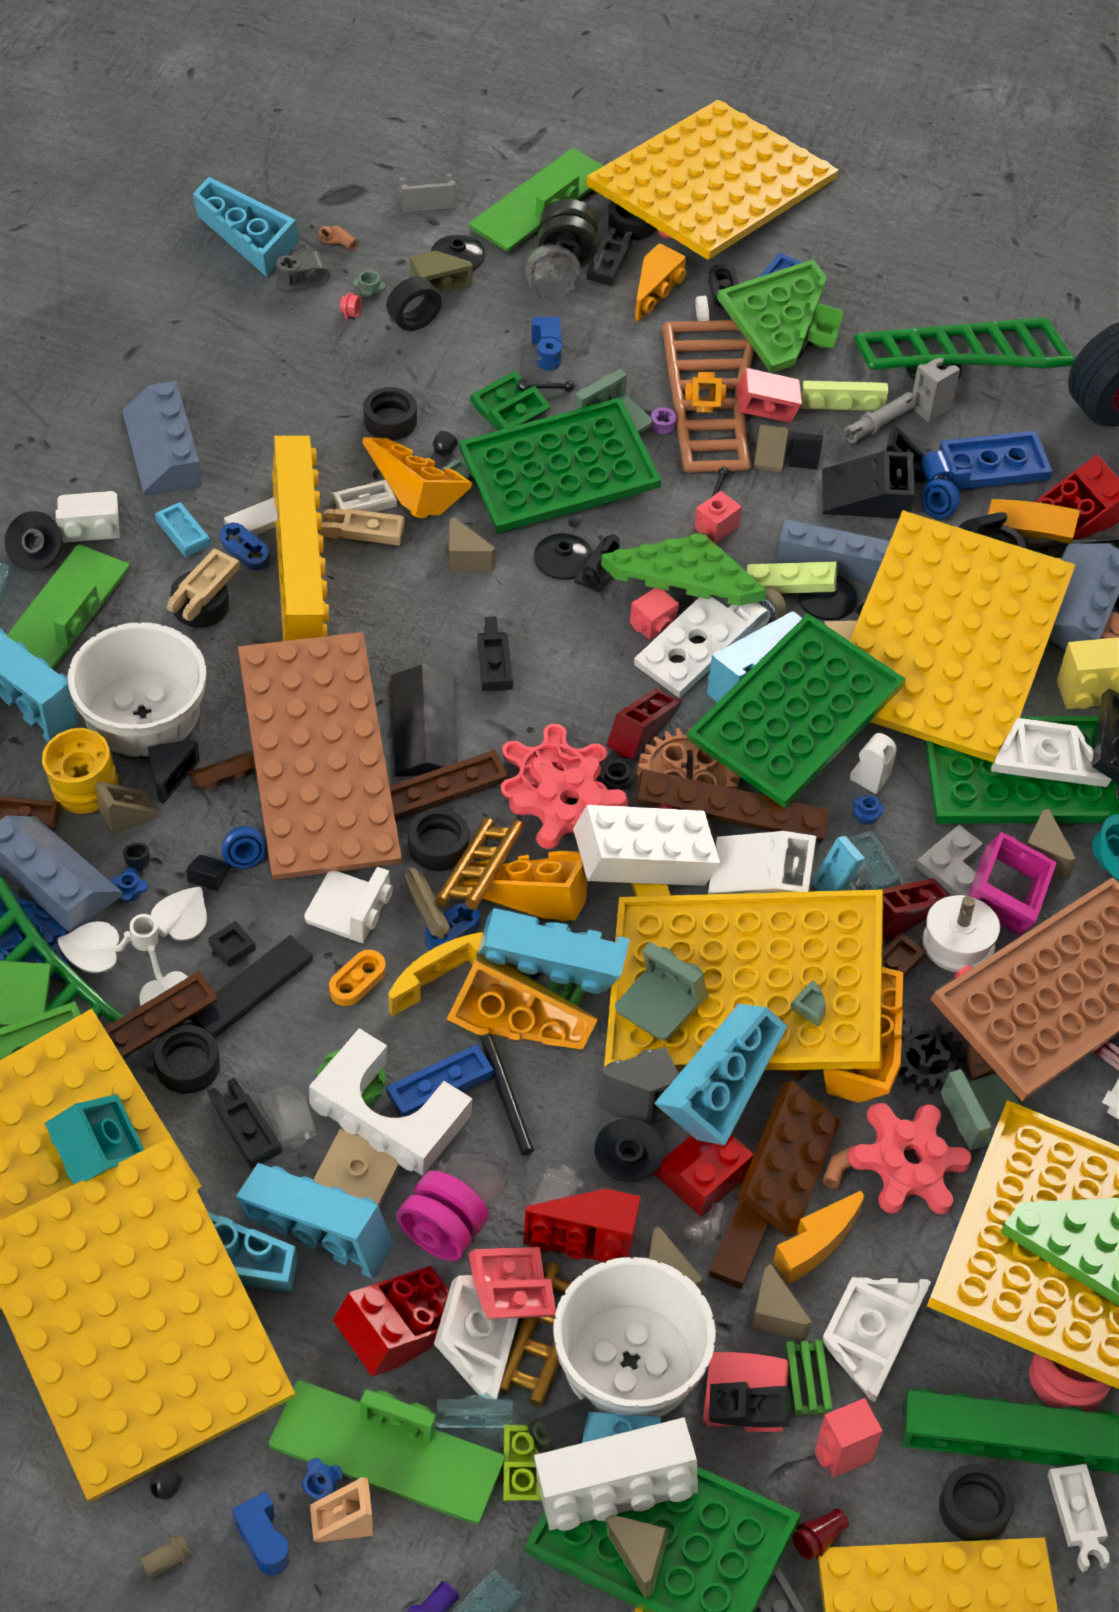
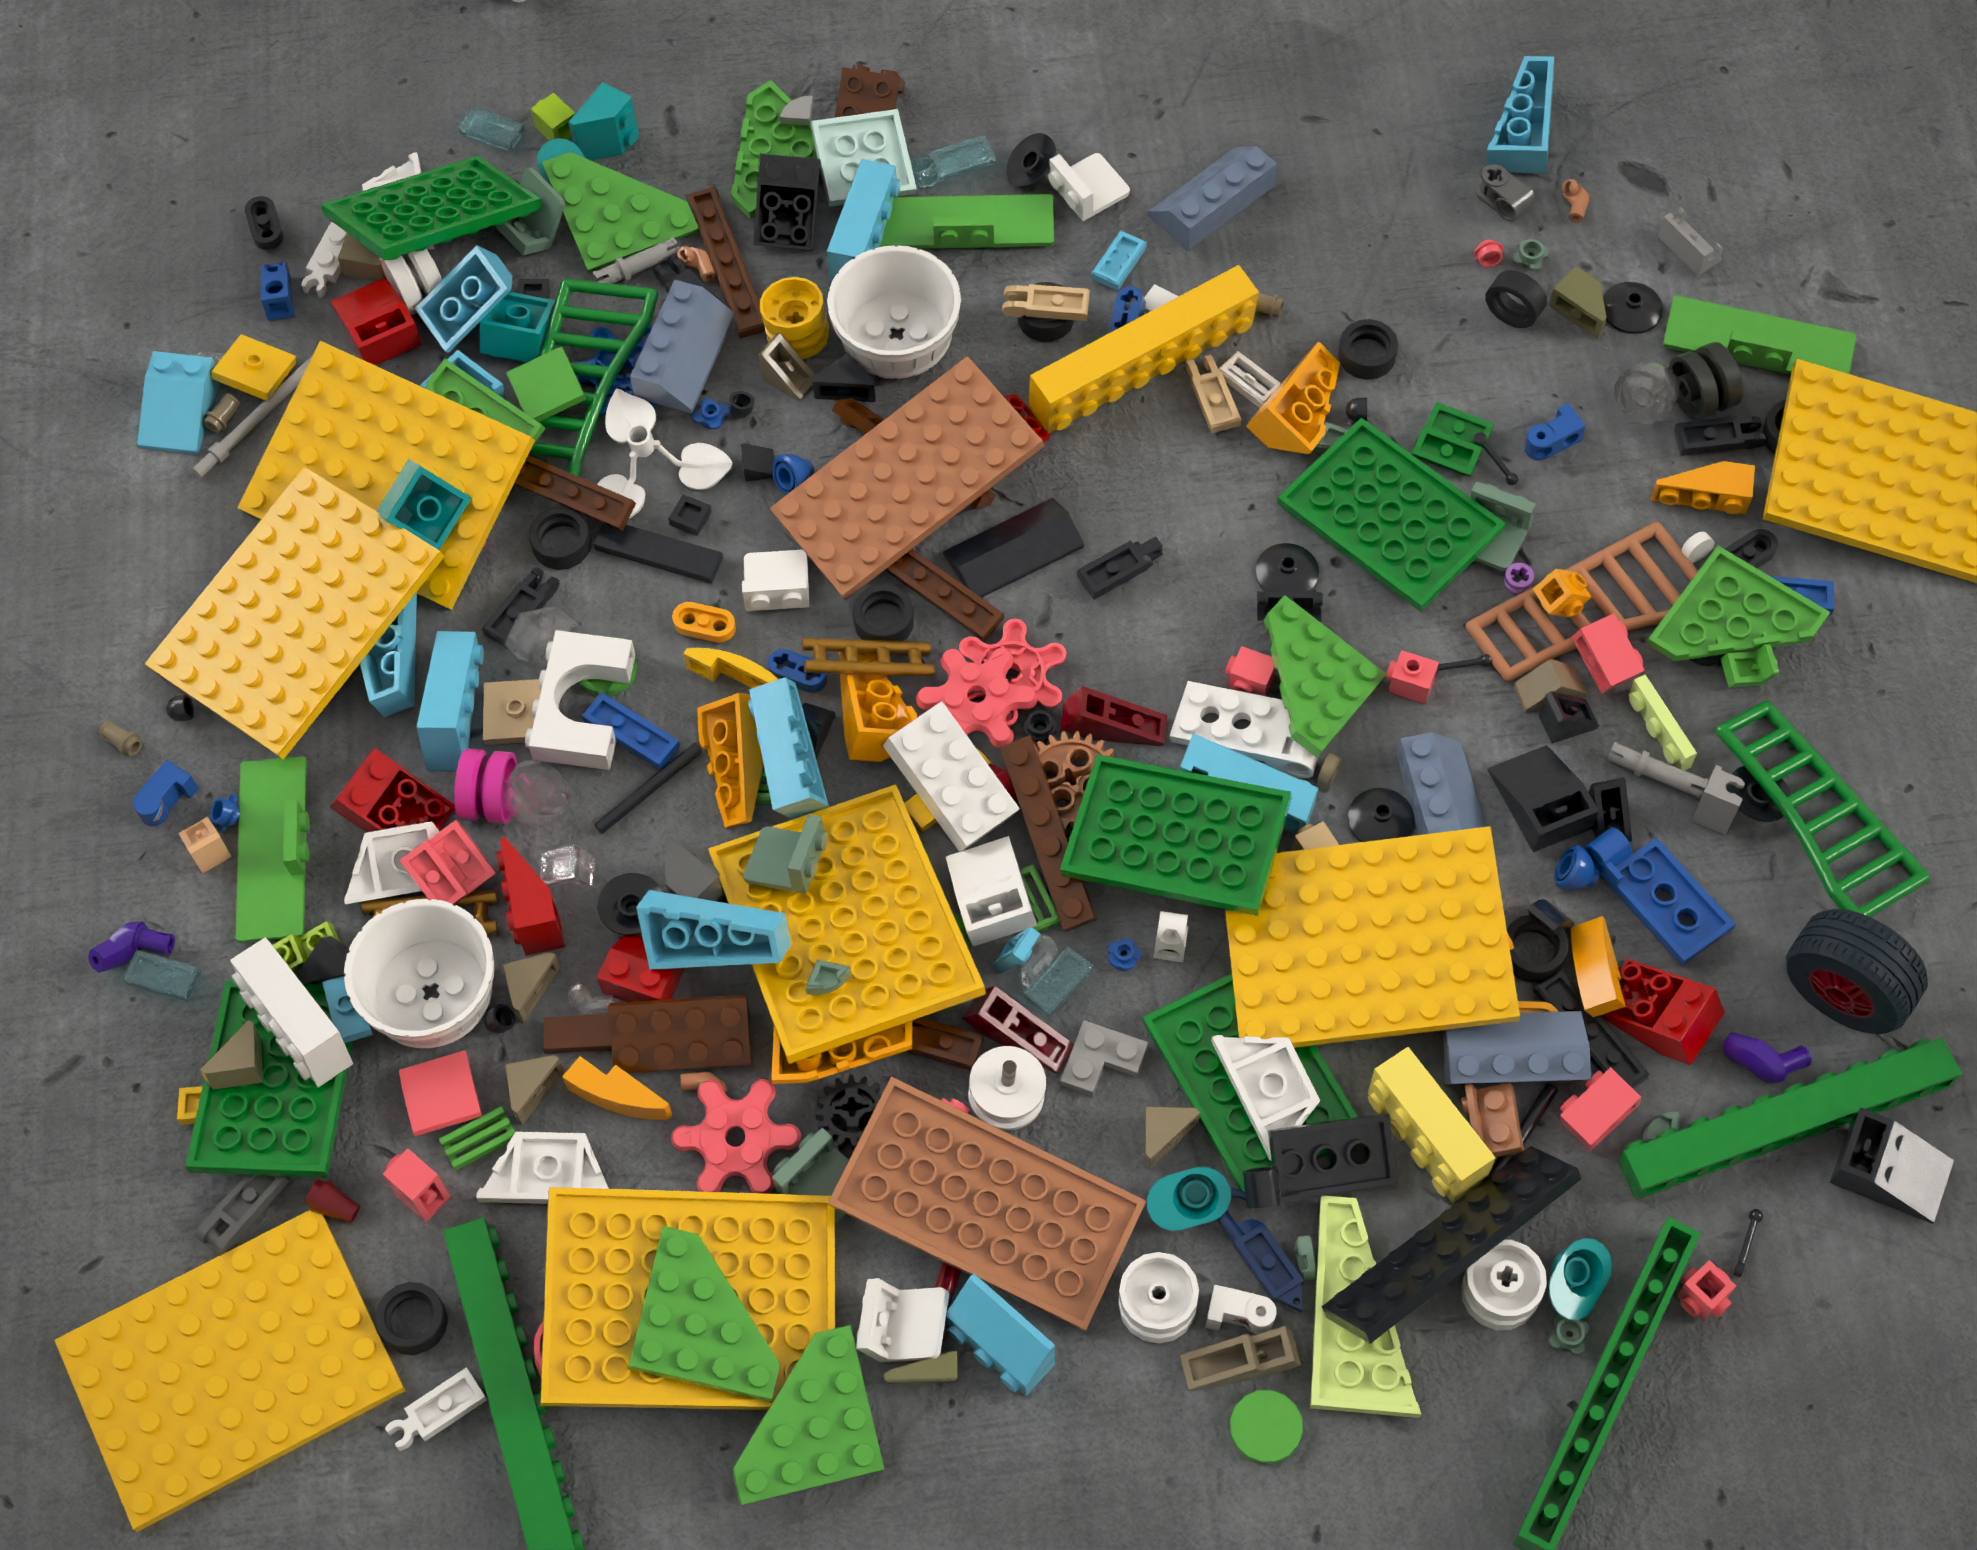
camera: 70 degrees right, 10 degrees up
dark tan axle [404,867,450,939] -> none
clear light blue plate [437,1395,512,1428] -> none
dark tan slope [449,517,496,571] -> none
black slope [709,1382,790,1427] -> none
yellowish green plate [747,562,838,593] -> none
dark pink window [968,832,1057,936] -> none

